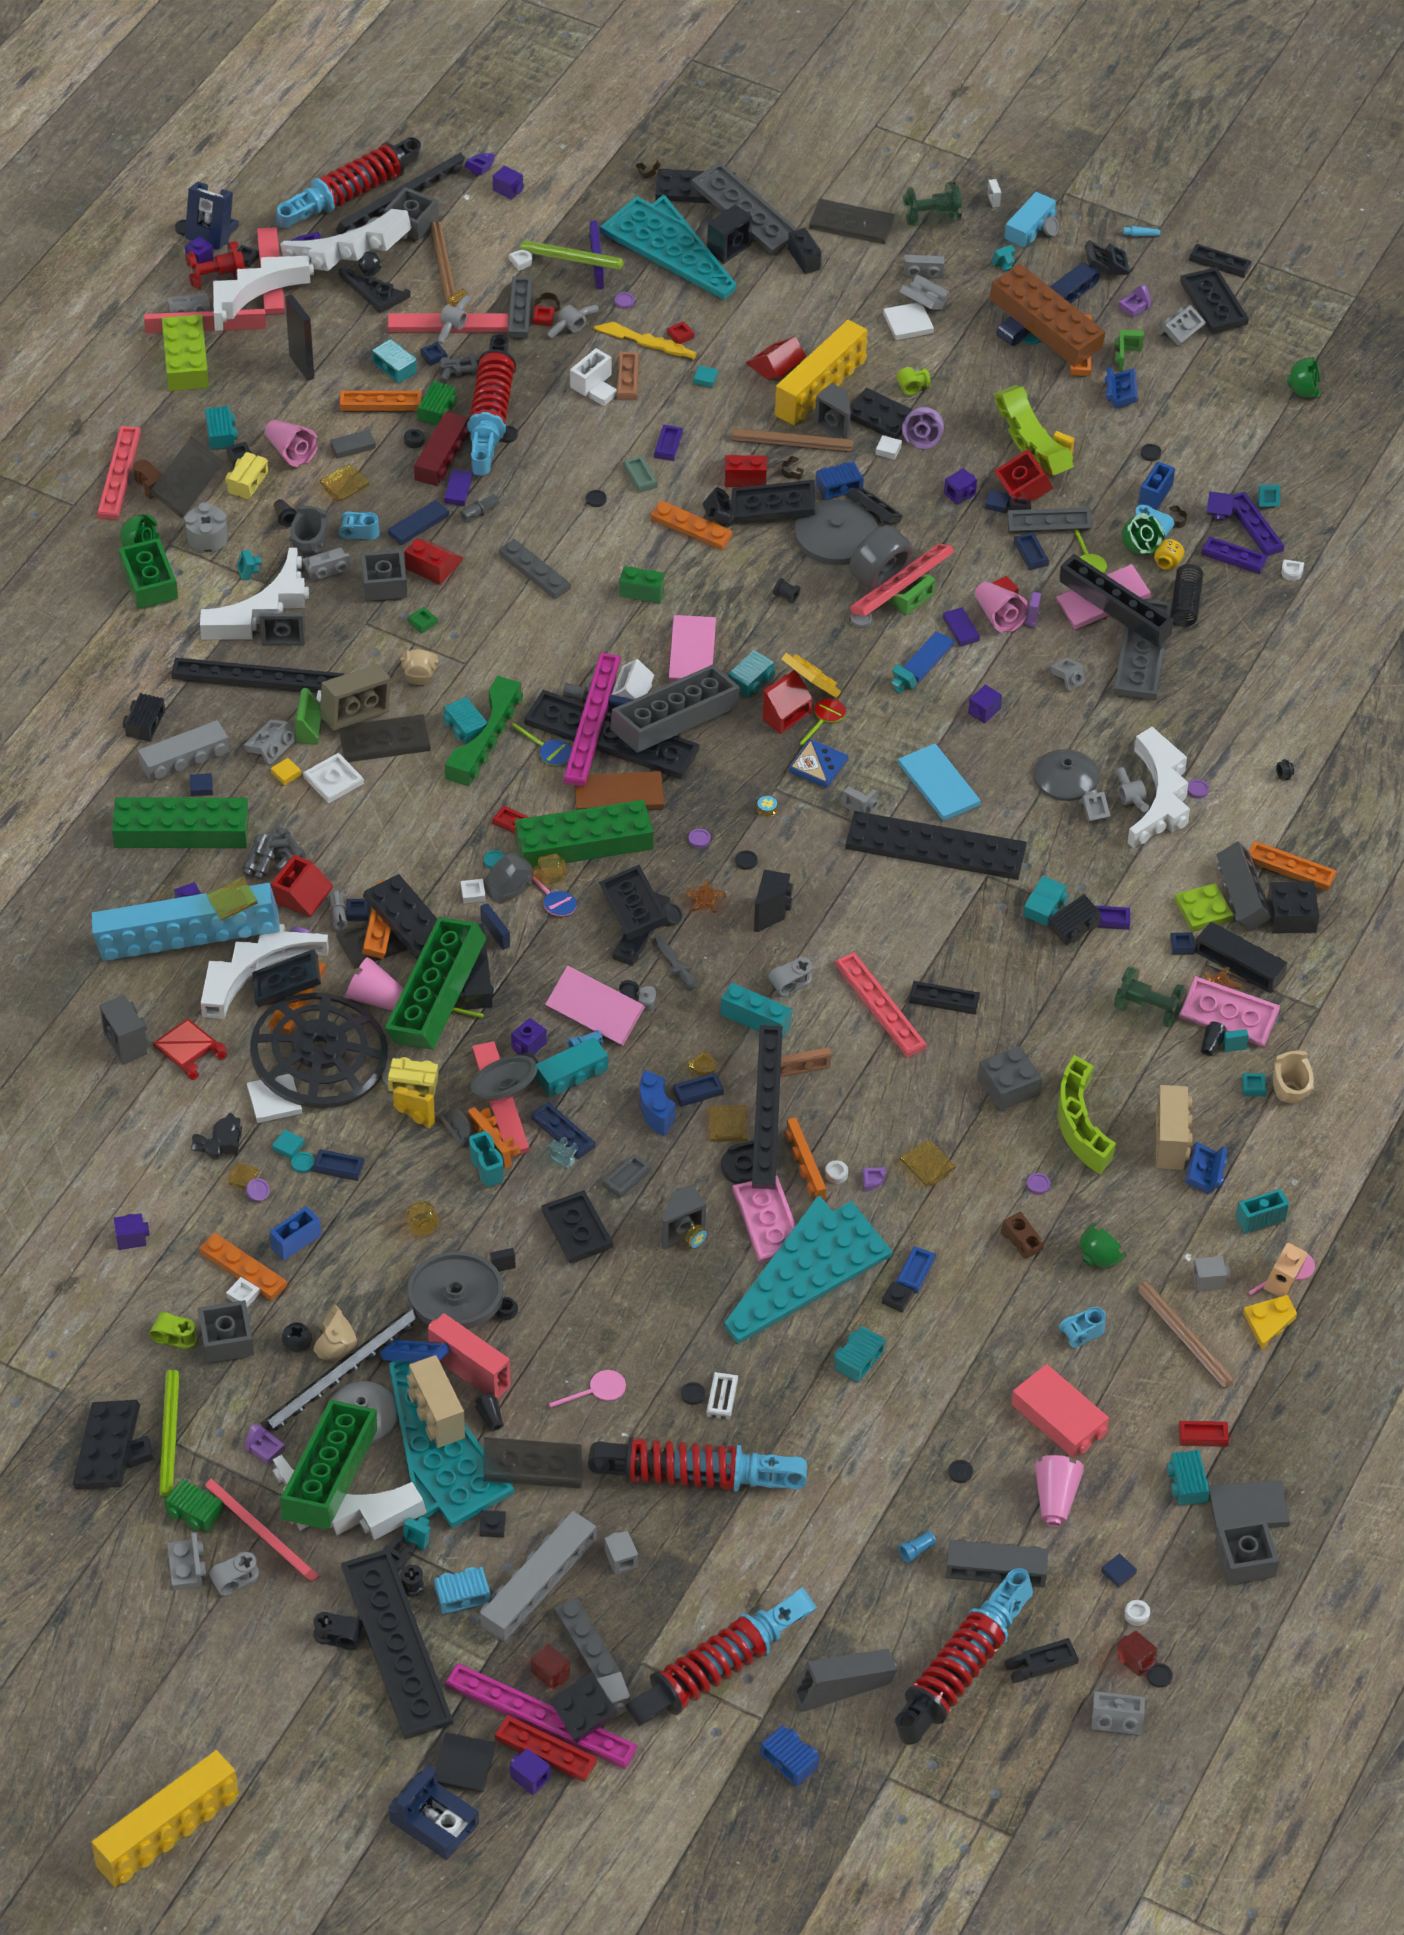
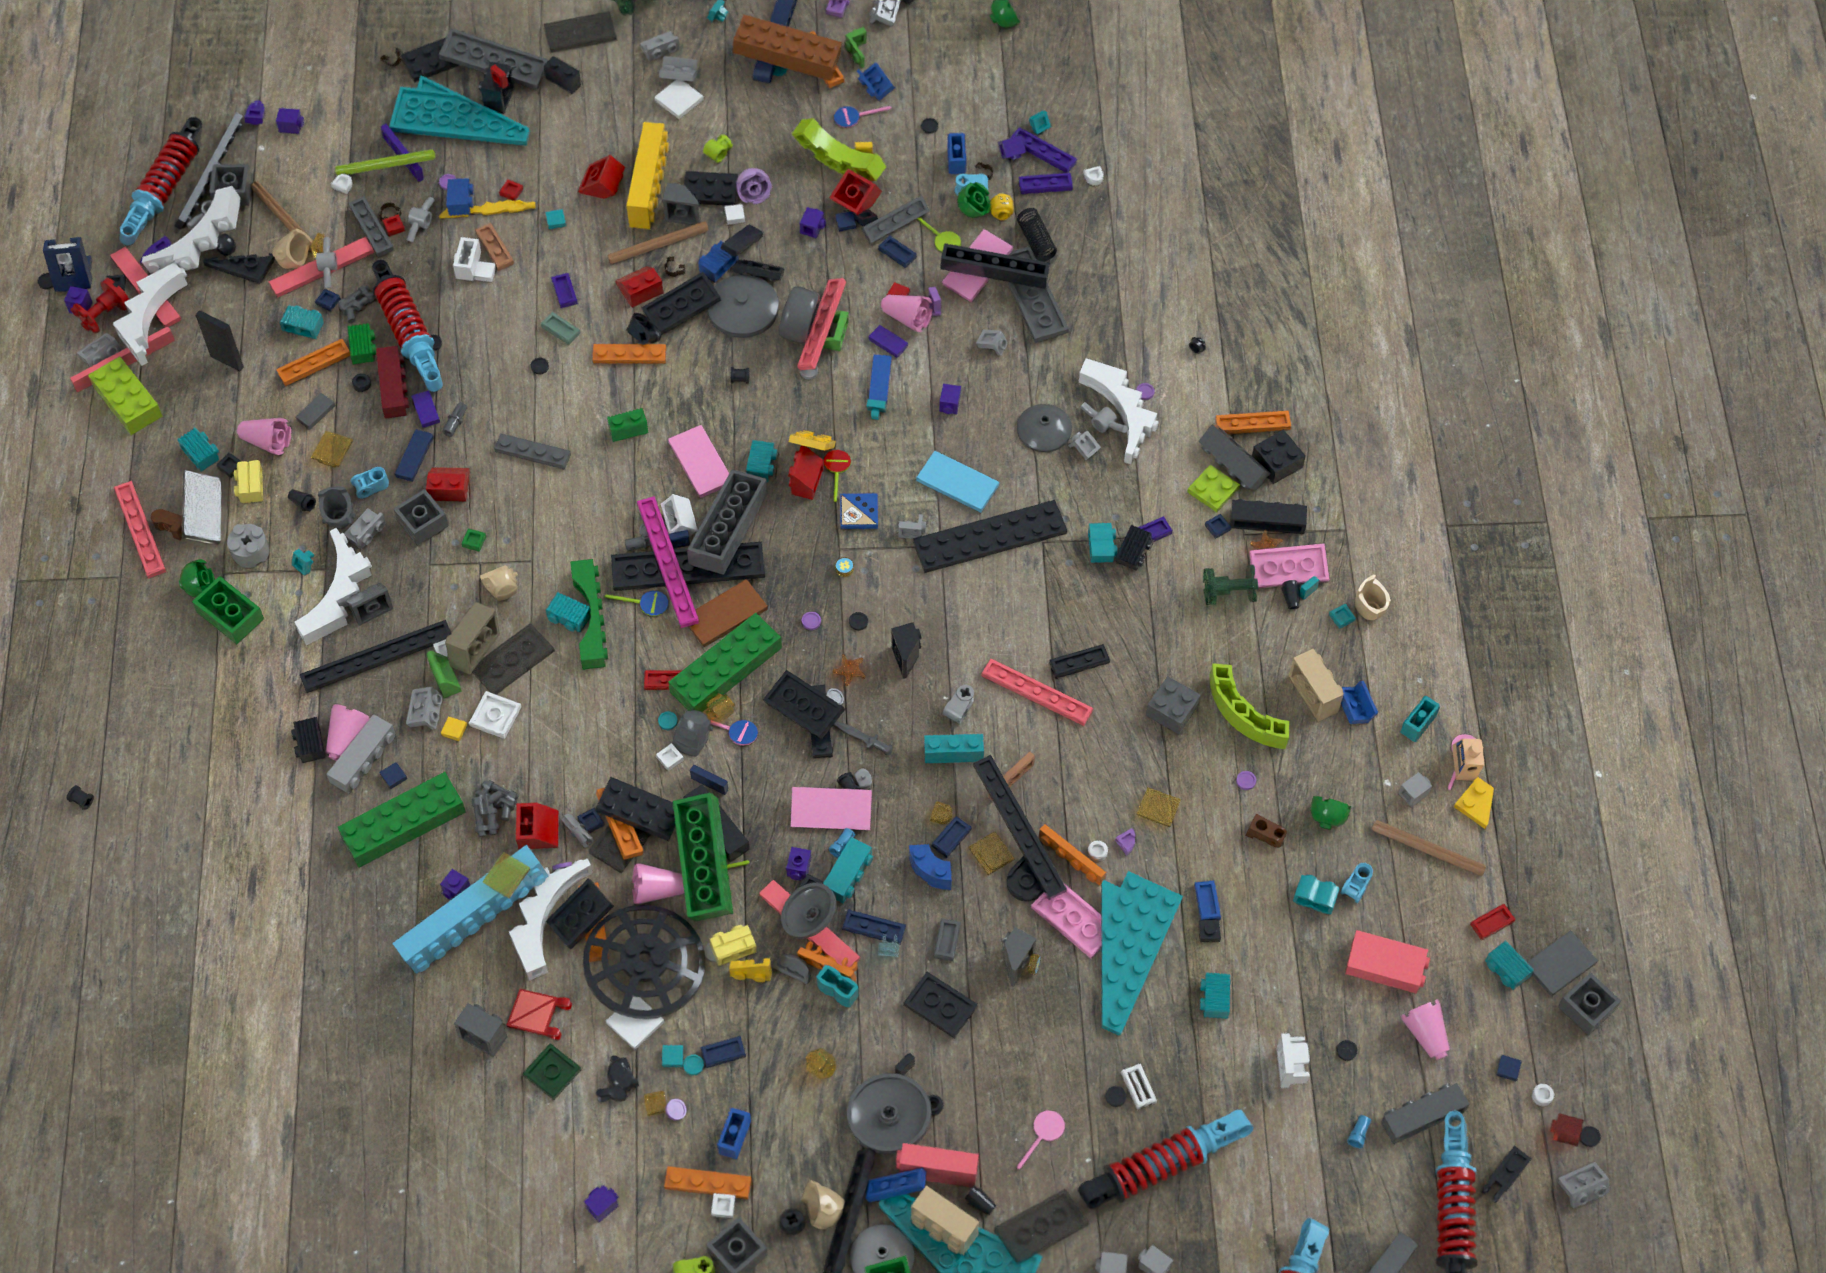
camera: 30 degrees left, 10 degrees up
none -> tan helmet [273,229,313,270]
none -> bright pink cone [326,704,370,761]
none -> blue brick [446,178,474,216]
none -> red tile [490,65,508,89]
none -> dark green tile [522,1043,582,1100]
none -> black tile [720,224,764,257]
none -> blue piece [834,106,891,128]
none -> white panel [1277,1033,1310,1088]
none -> teal brick [1293,874,1340,915]

